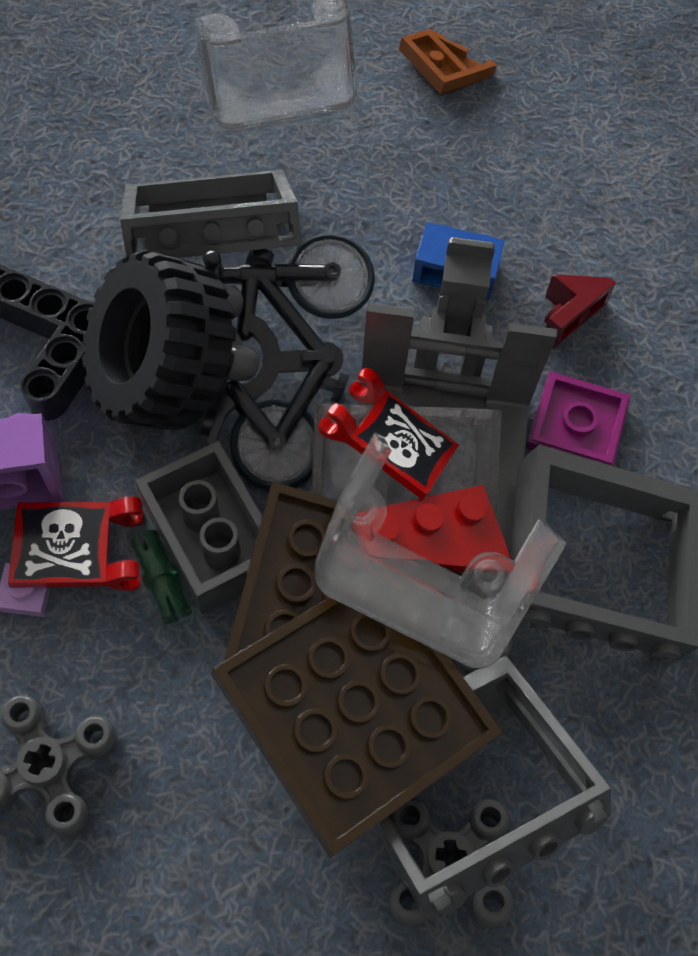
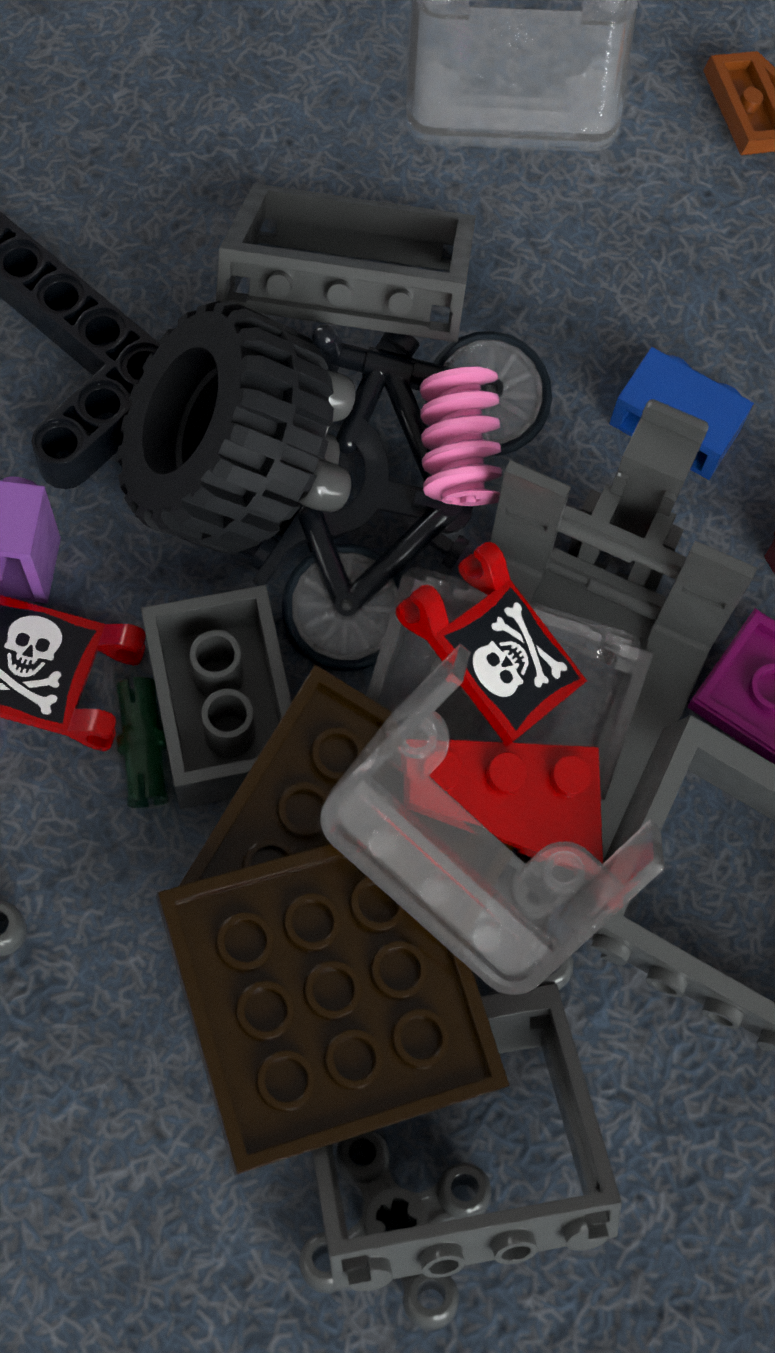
camera: 15 degrees right, 5 degrees up
none -> bright pink piece [420,366,502,506]

